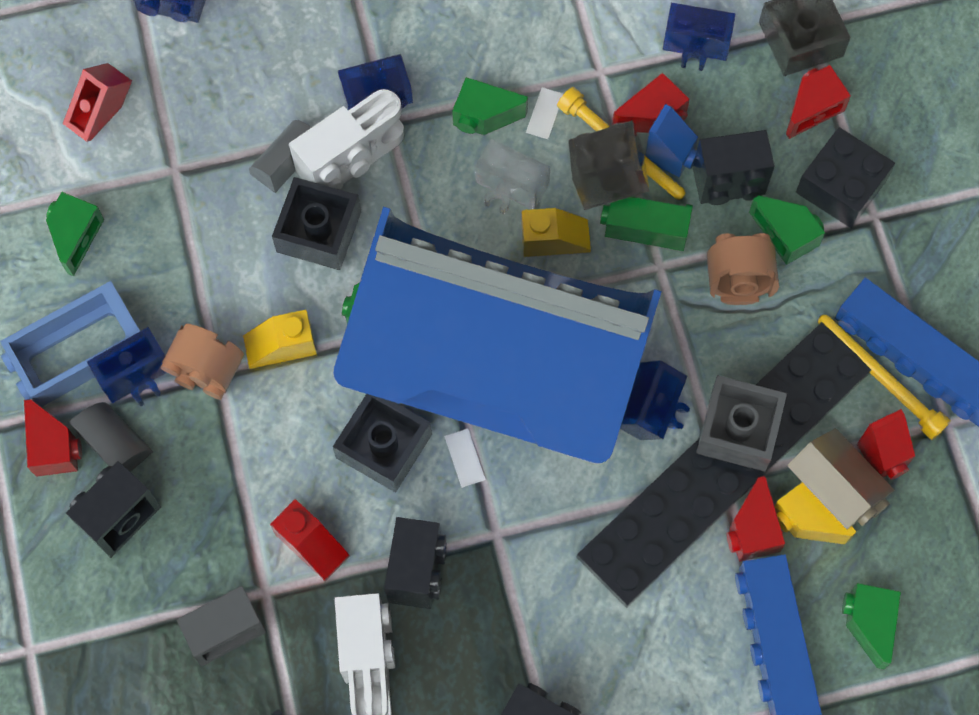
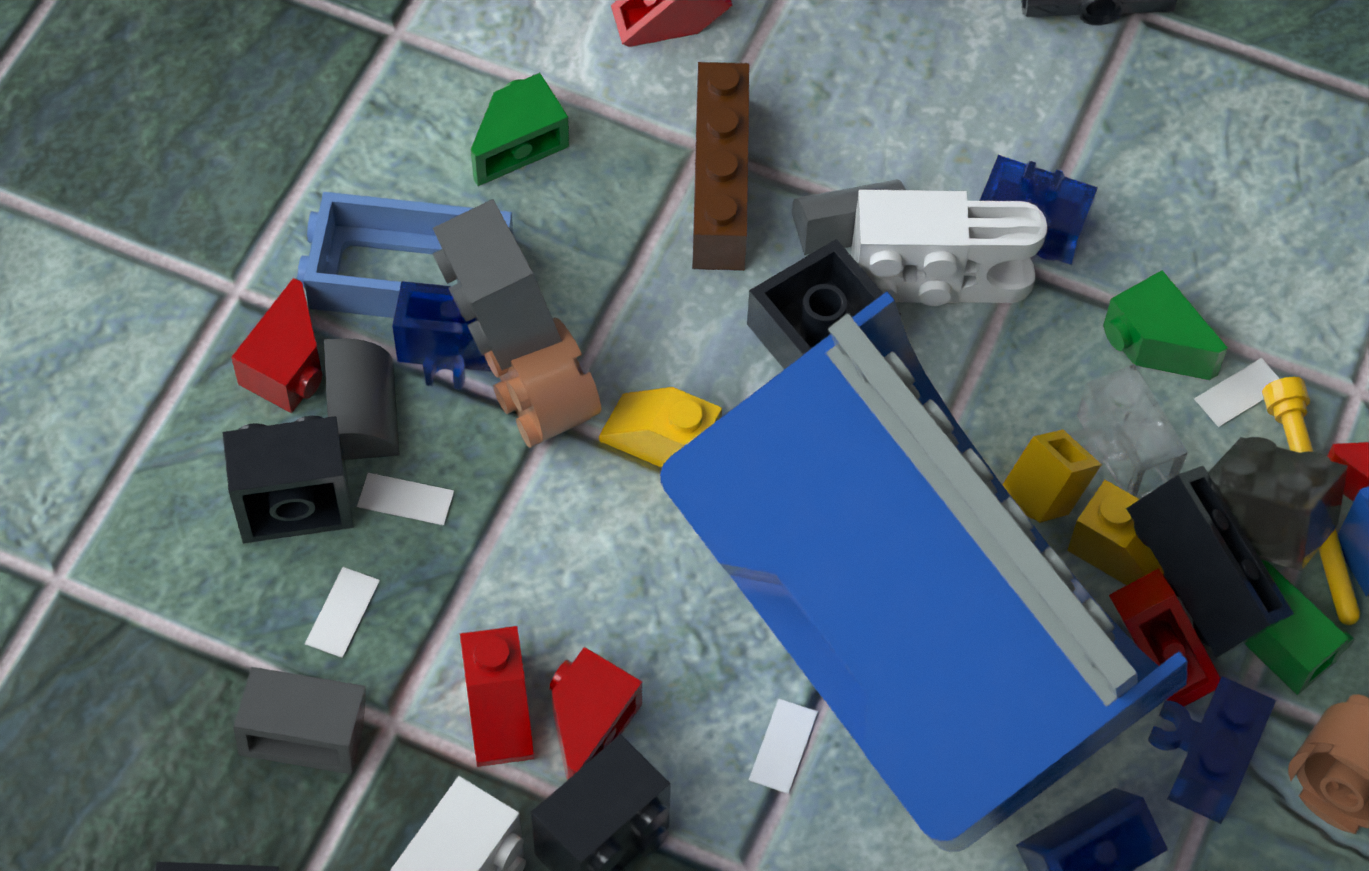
camera: 35 degrees right, 10 degrees down
black brick [332,394,432,493] -> none
none -> white sticker [305,567,380,658]
none -> white sticker [357,473,454,525]
none -> dark grey brick [432,199,562,371]
none -> red slope [549,647,642,780]
none -> reddish brown brick [692,62,750,271]
none -> yellow brick [1002,429,1102,523]
none -> red slope [1109,568,1224,712]
none -> black brick [1126,466,1294,658]
none -> clear blue brick [1148,676,1276,824]

